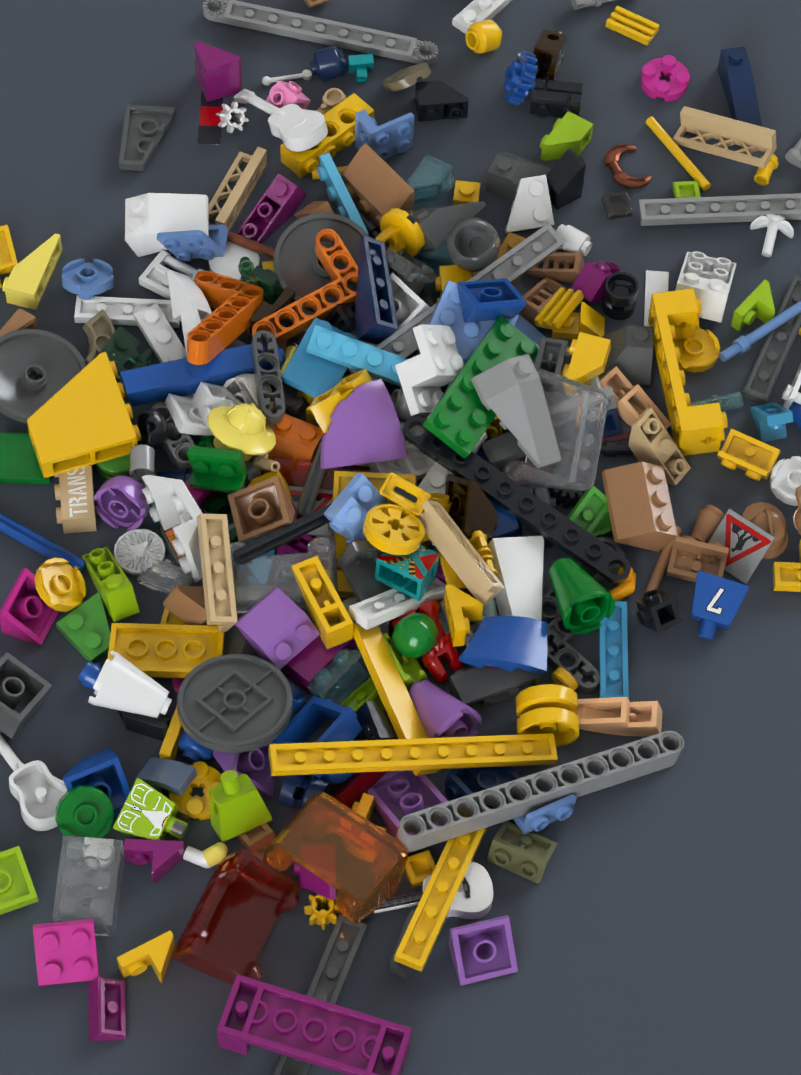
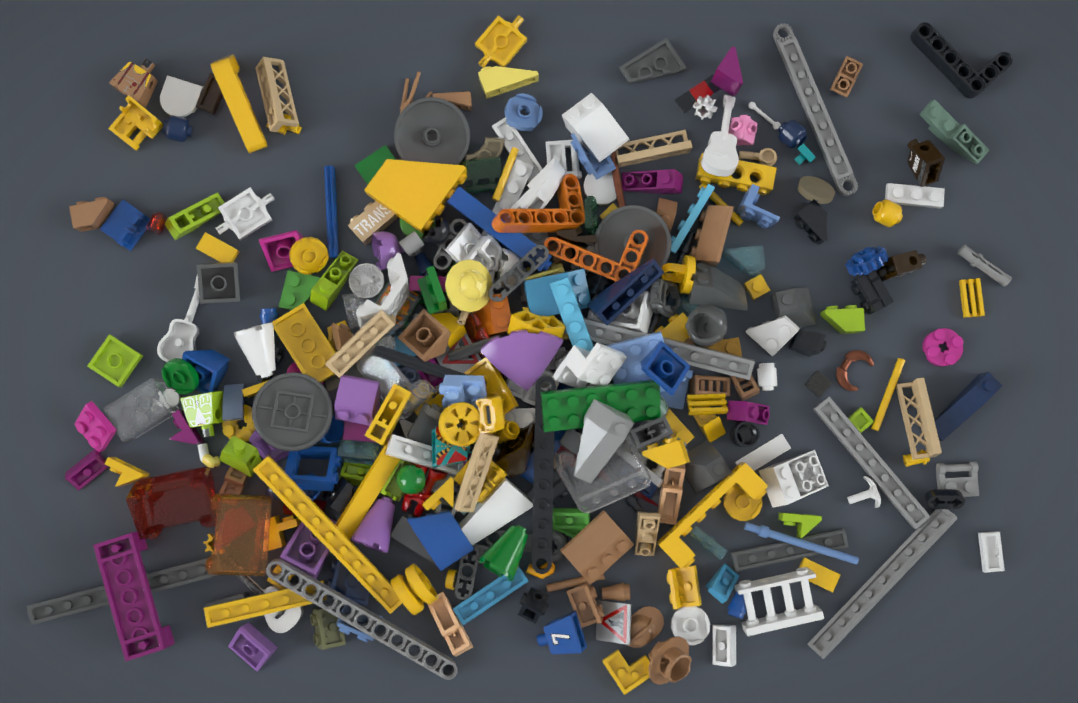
camera: 55 degrees right, 25 degrees up
none -> yellow bar [492,147,519,202]

